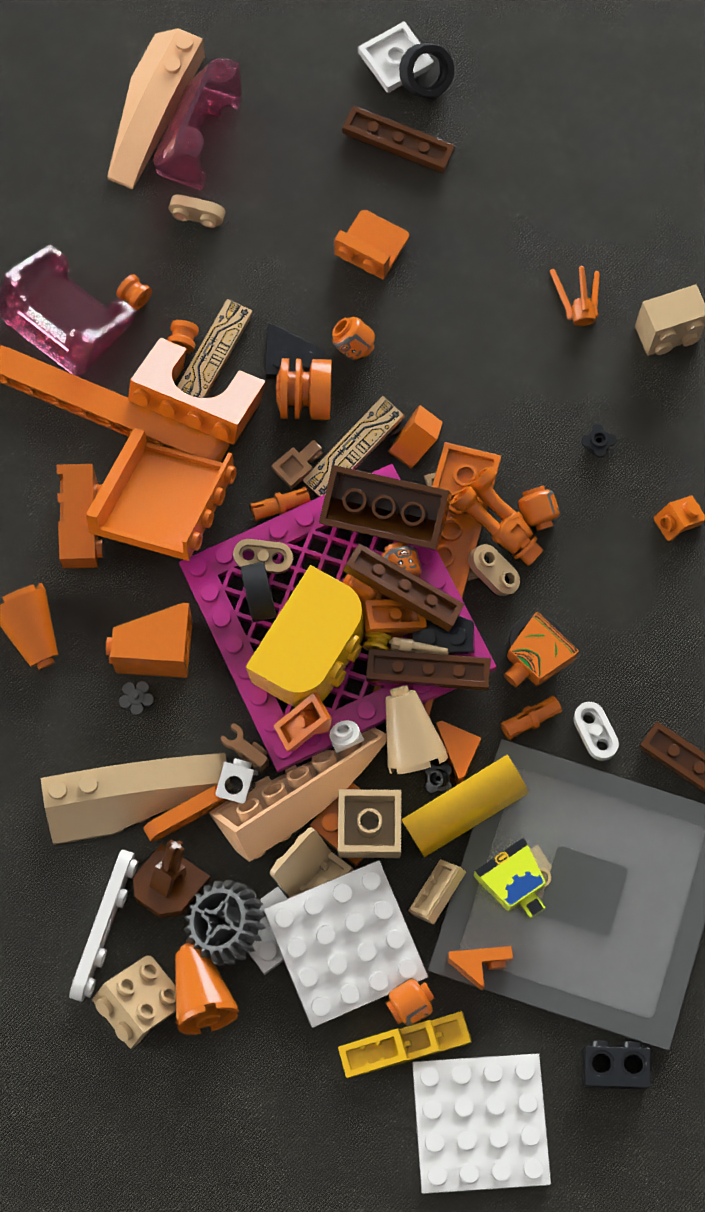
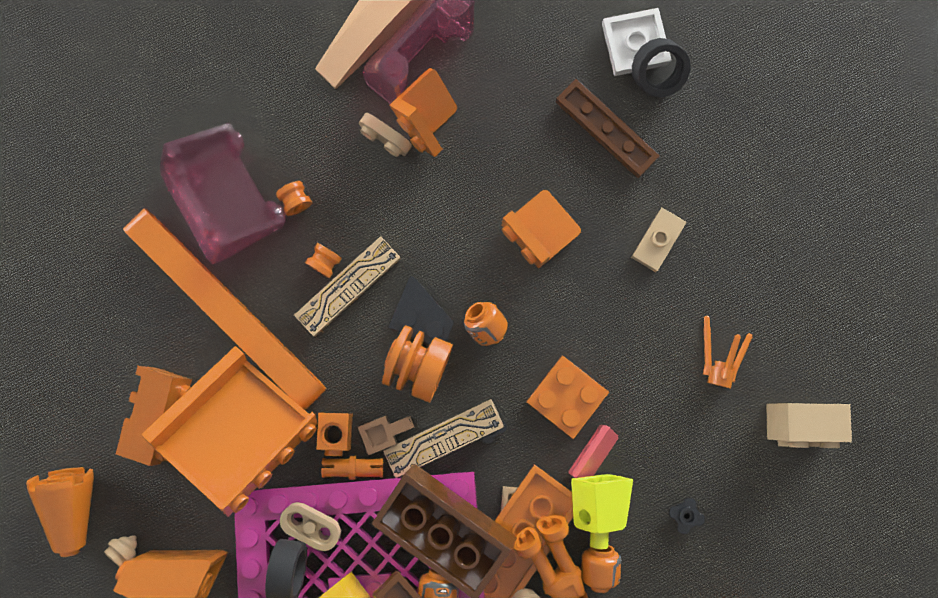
camera: 20 degrees right, 10 degrees up
arch [128,338,265,445] -> none
orange slope [388,405,443,469] -> none
none -> tan plate [104,535,137,567]
none -> orange brick [316,413,353,456]
none -> orange bracket [389,68,457,157]
none -> orange plate [526,355,609,439]
none -> coral slope [568,424,618,478]
none -> neon yellow torso [571,474,633,549]
none -> tan plate [631,208,687,272]

